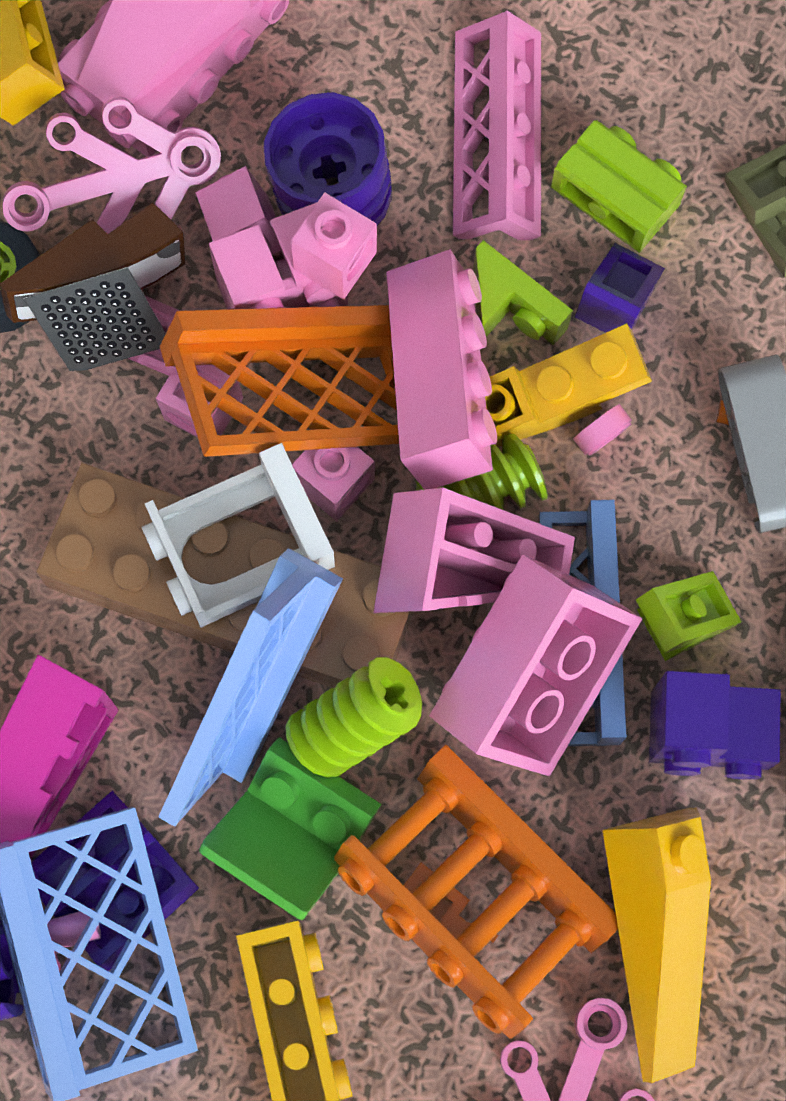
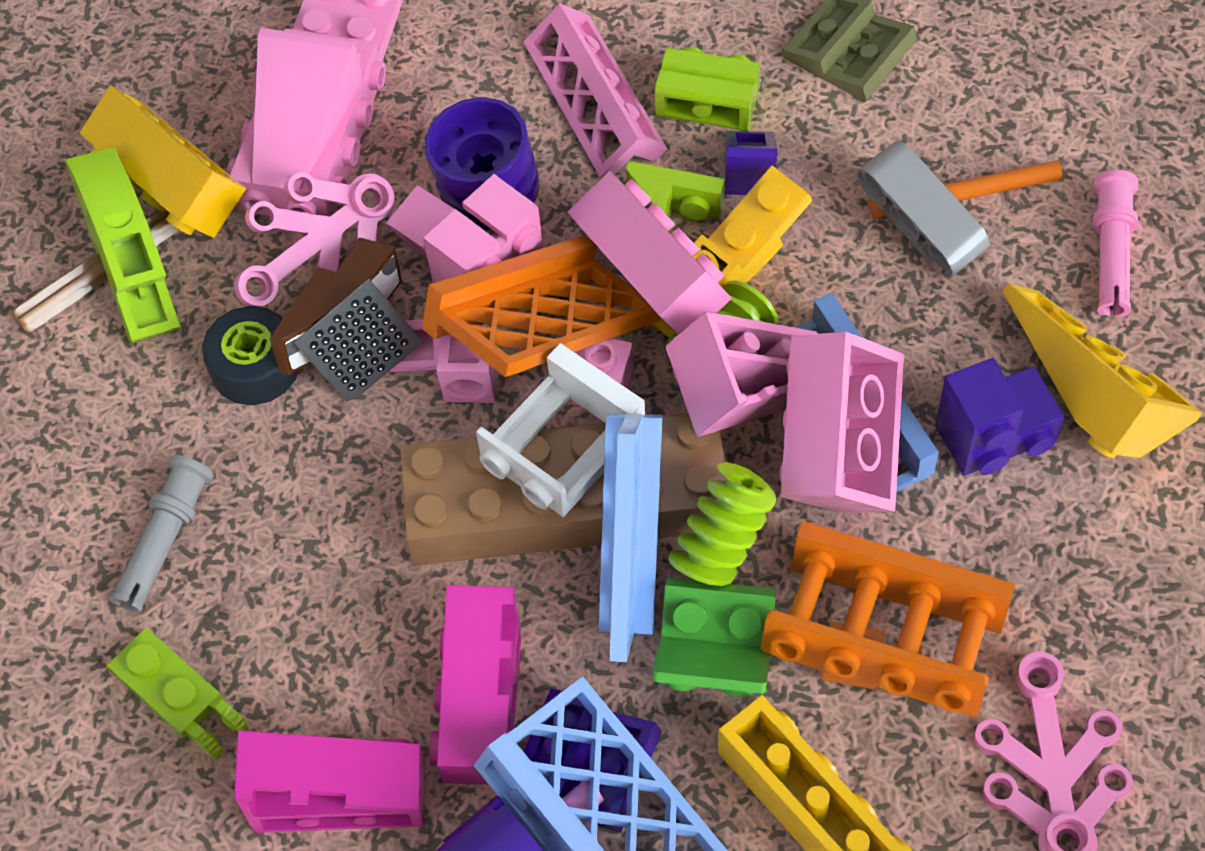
camera: 20 degrees left, 15 degrees down
bright pink brick [290,192,377,299] -> none
bright pink tile [573,404,632,456] -> none
yellow wedge [602,807,711,1083] -> none
lime slope [635,571,742,661] -> none

